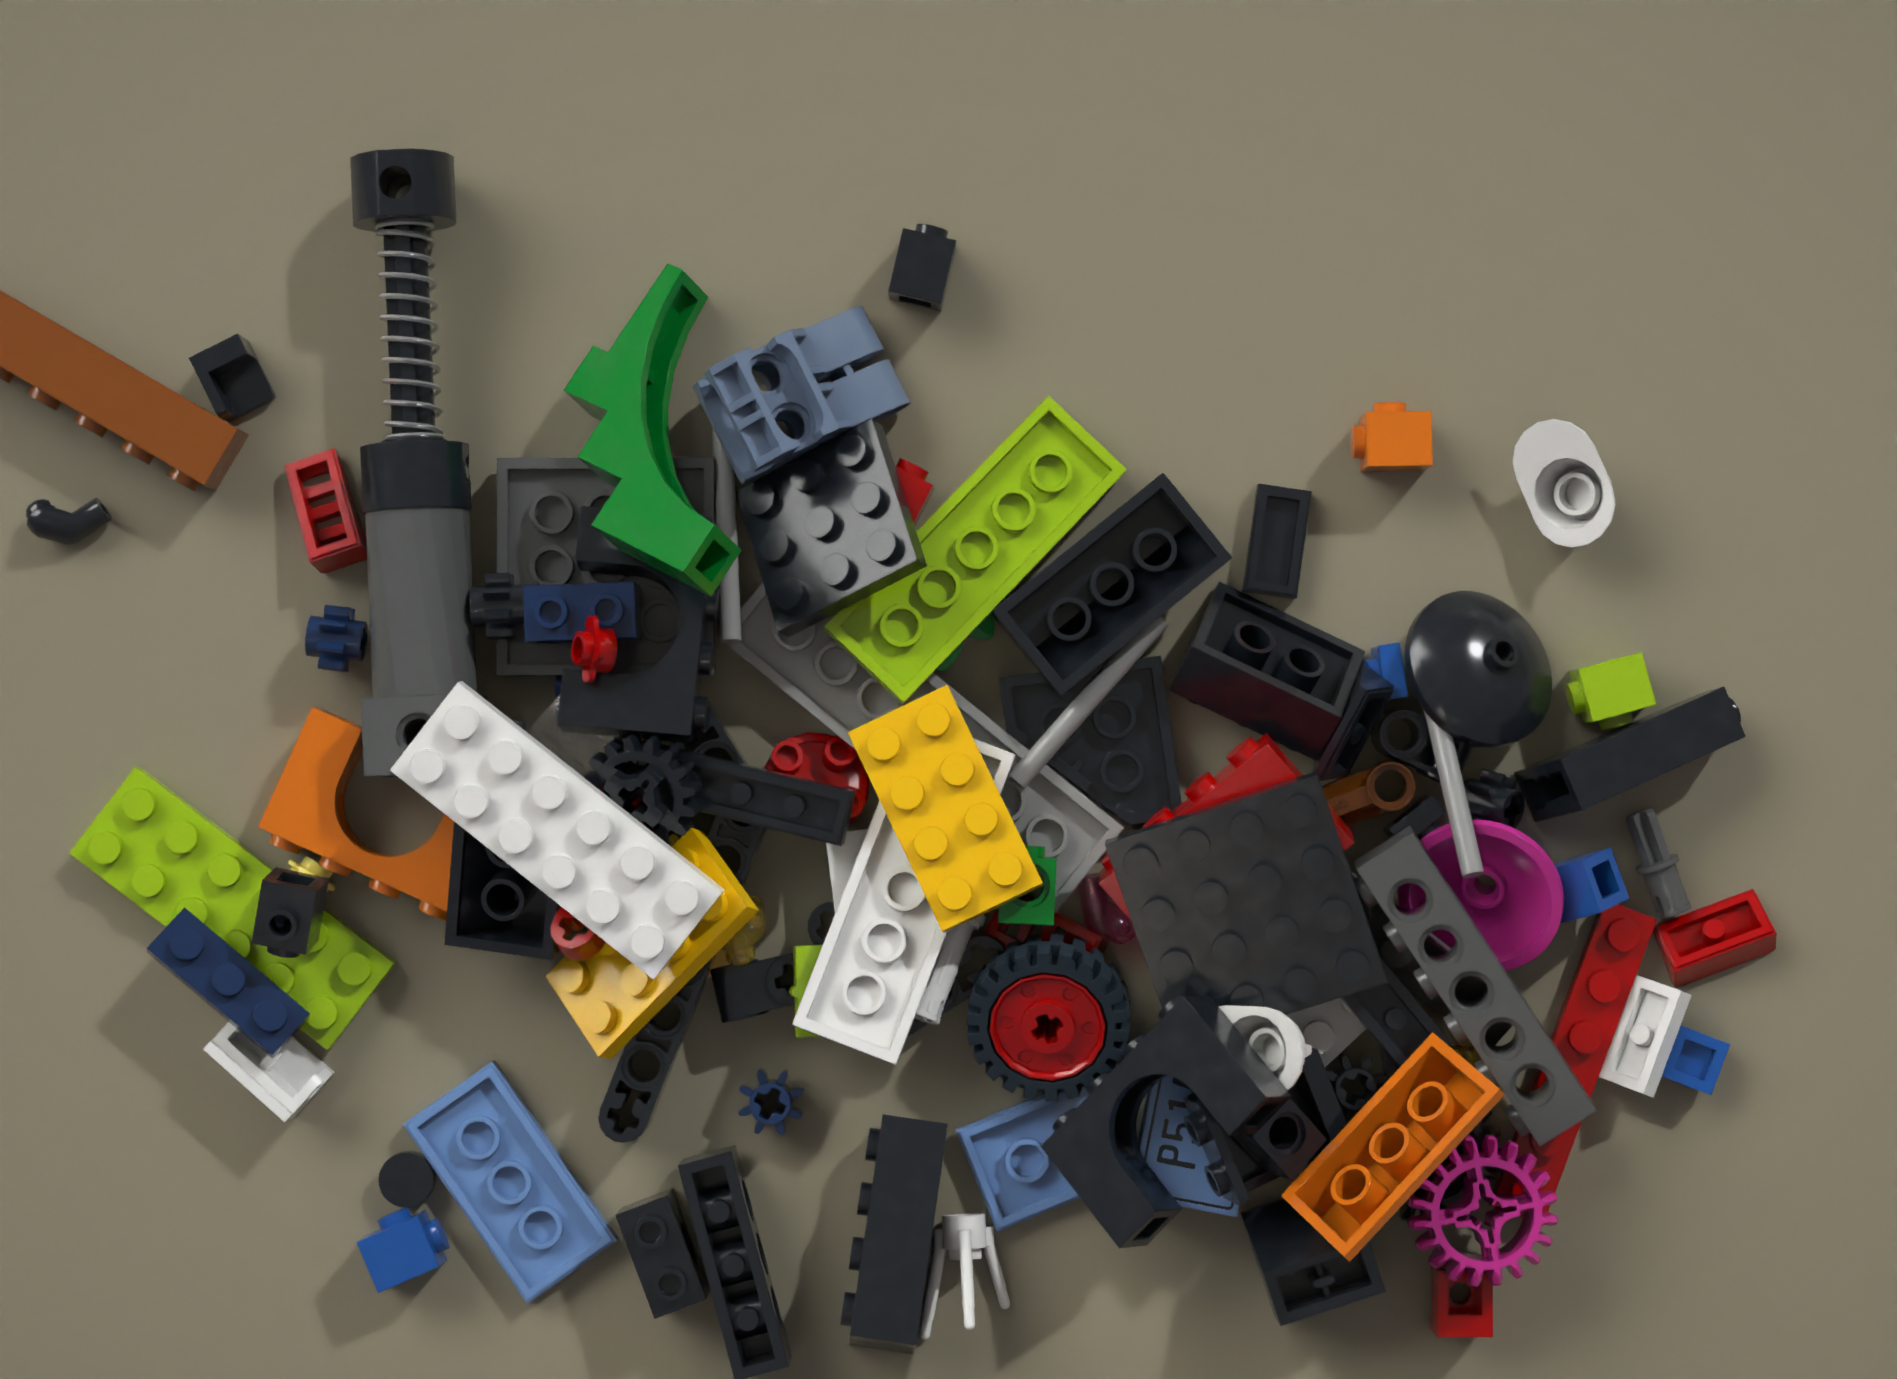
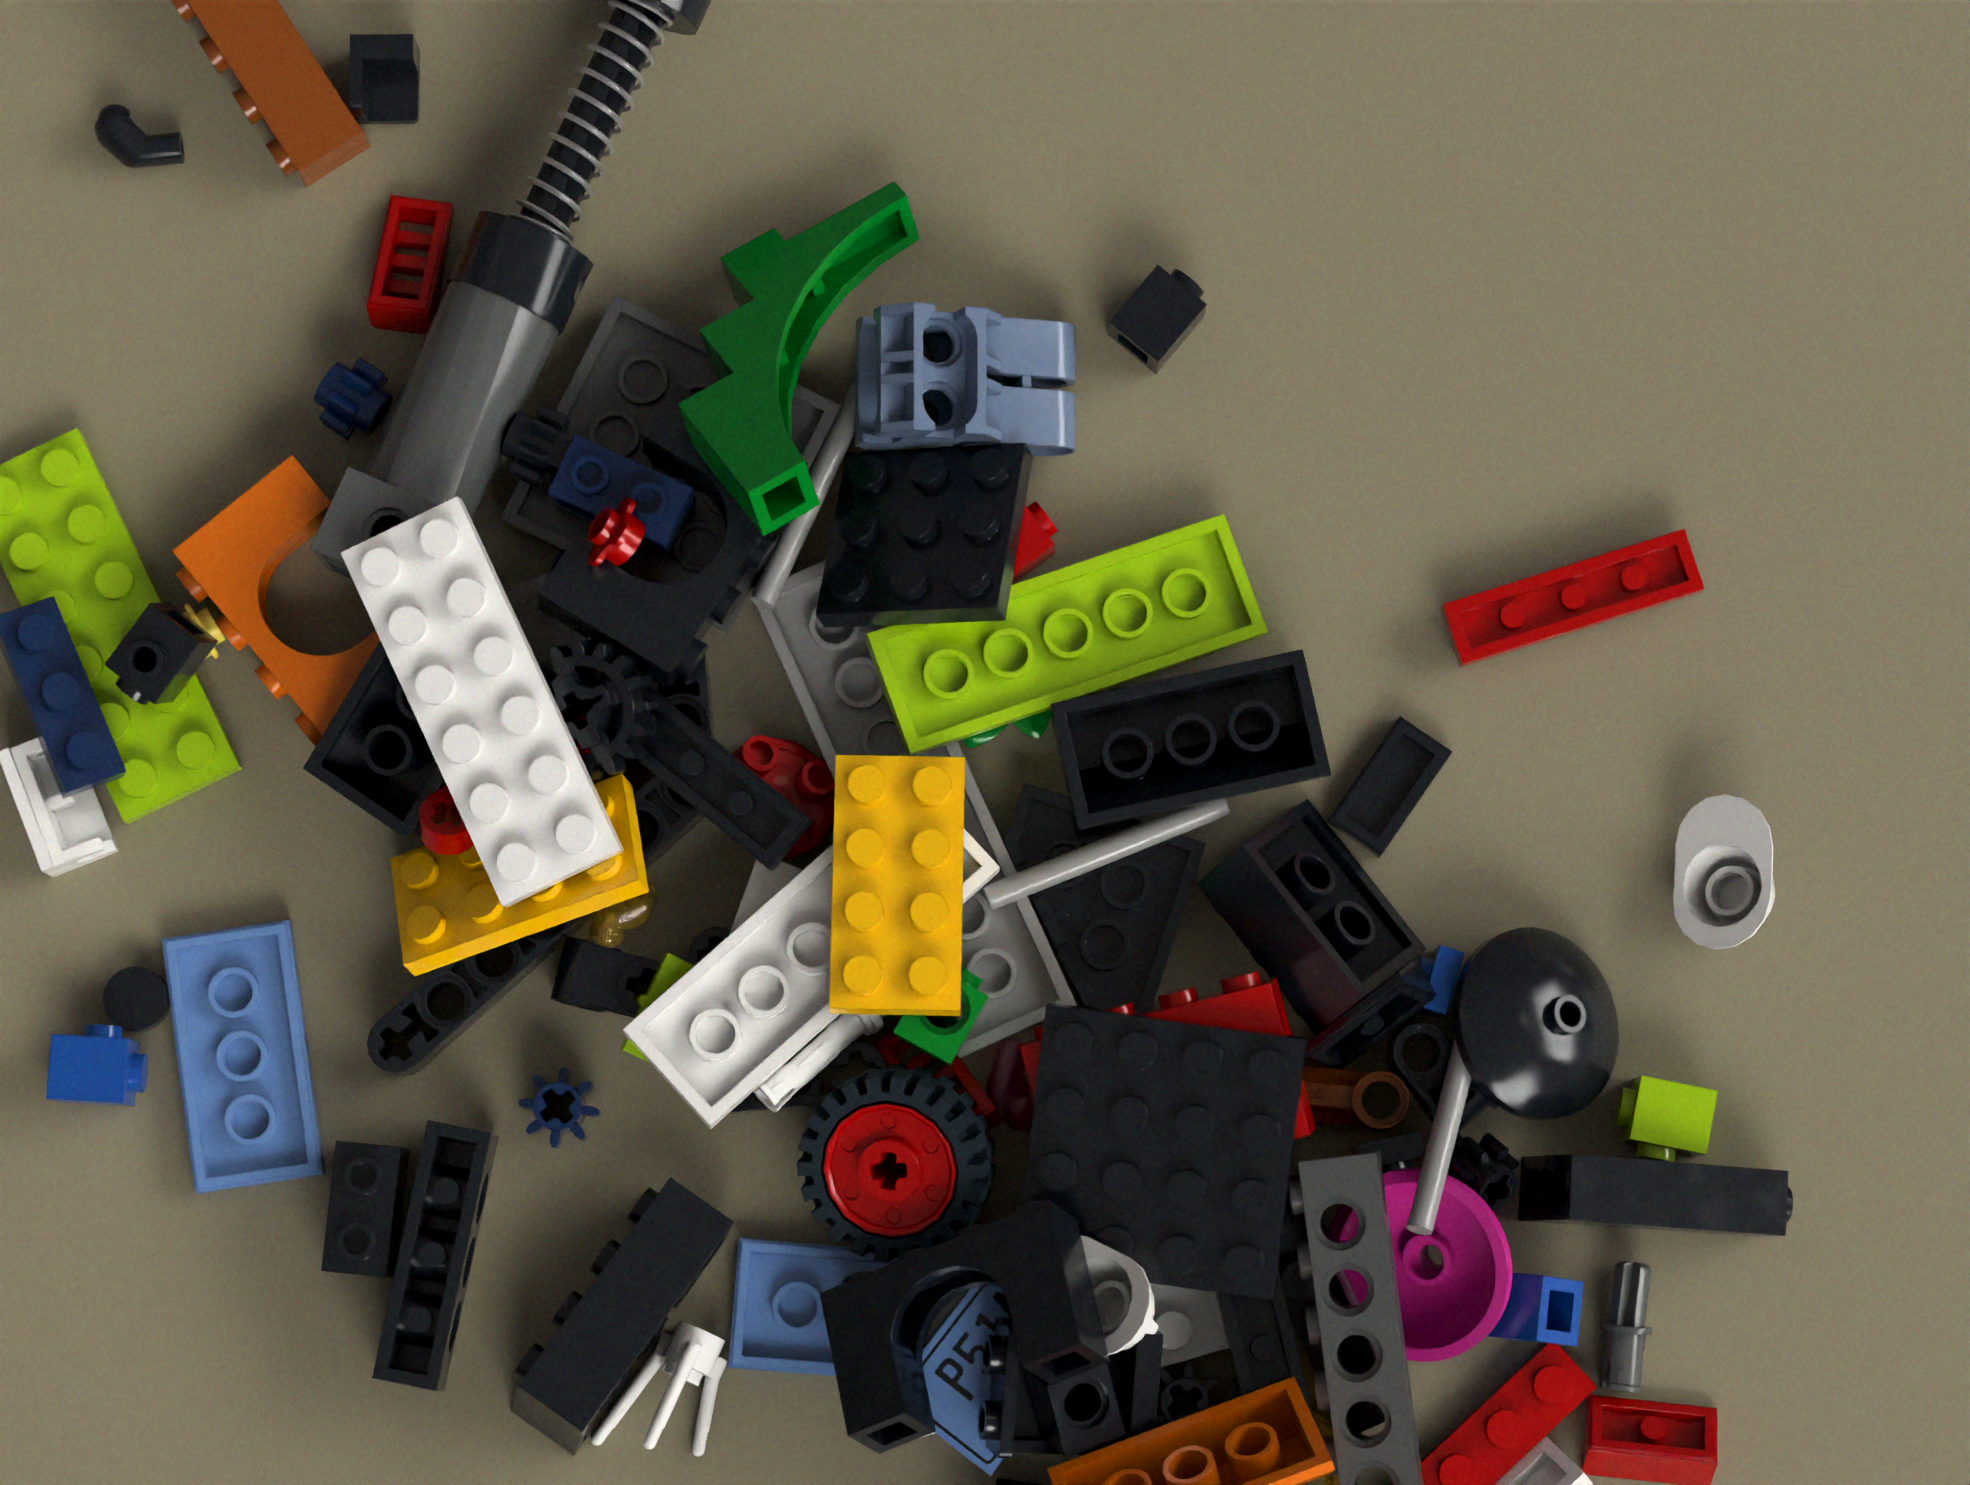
camera: 25 degrees right, 5 degrees down
orange brick [1350,402,1433,472] -> none
none -> red plate [1440,529,1705,668]

